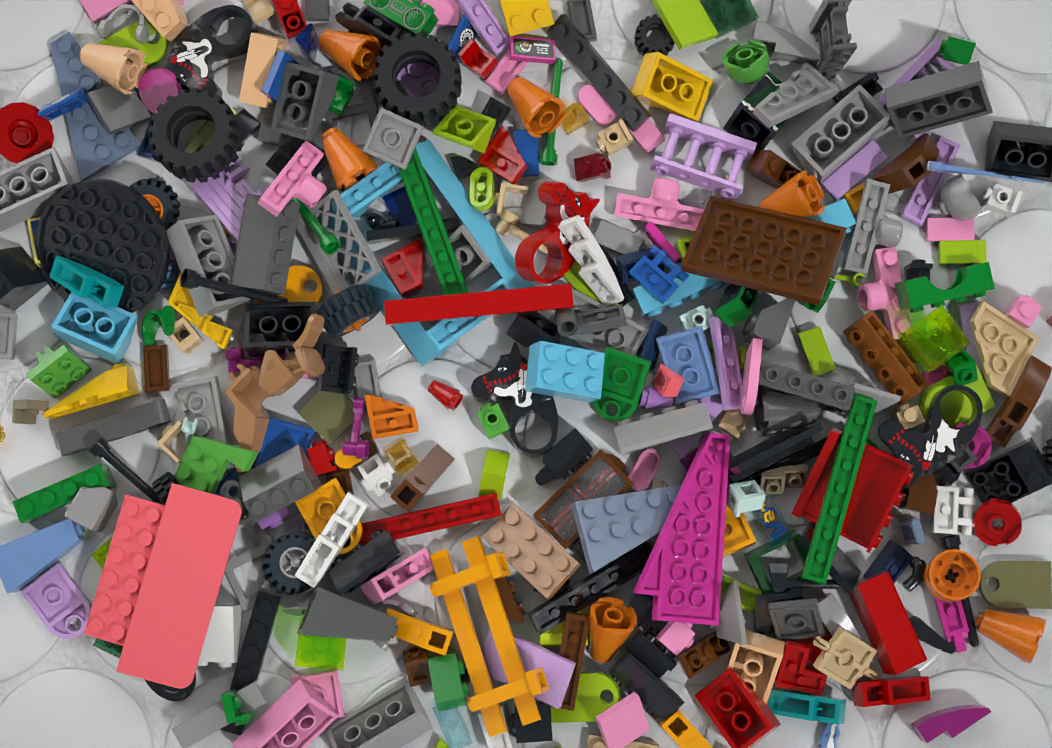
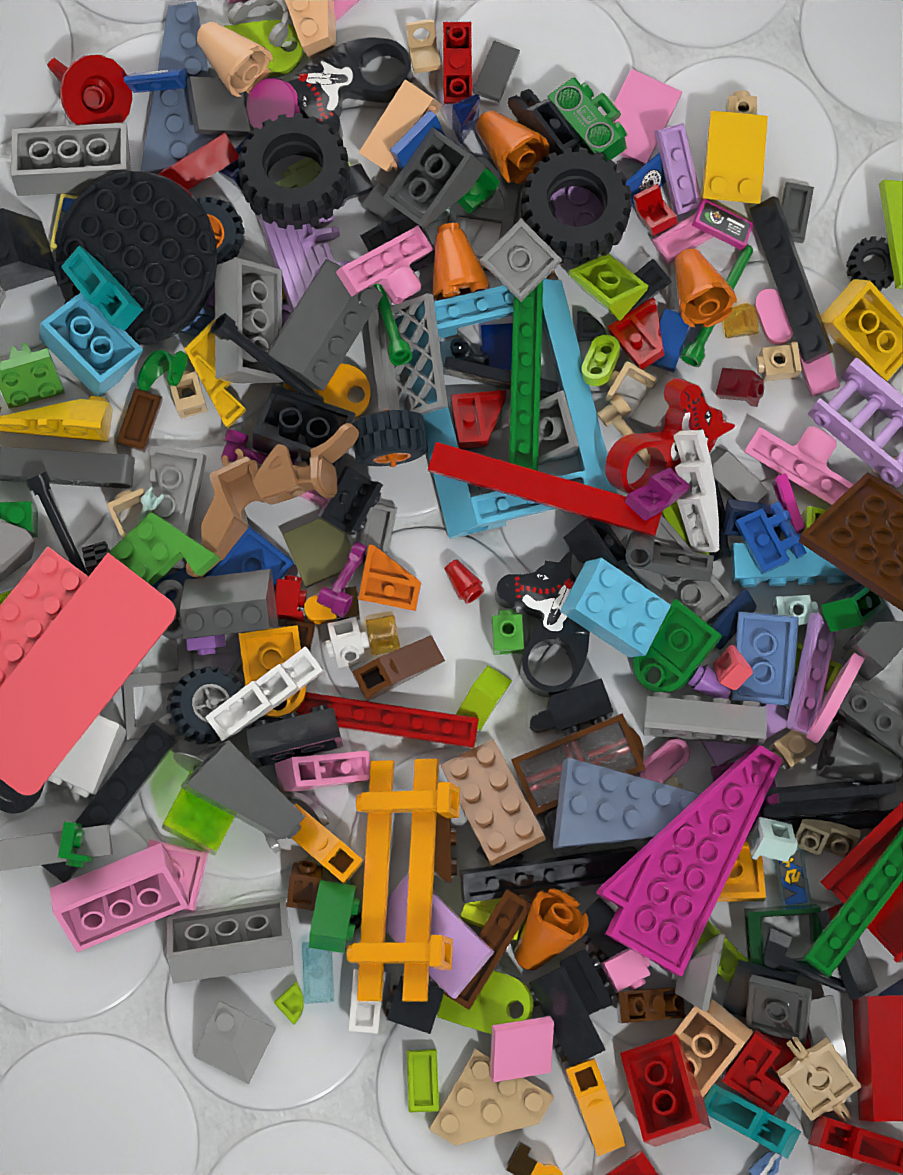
camera: 20 degrees right, 5 degrees down
none -> red tile [158,132,239,190]
none -> magenta slope [625,468,690,521]

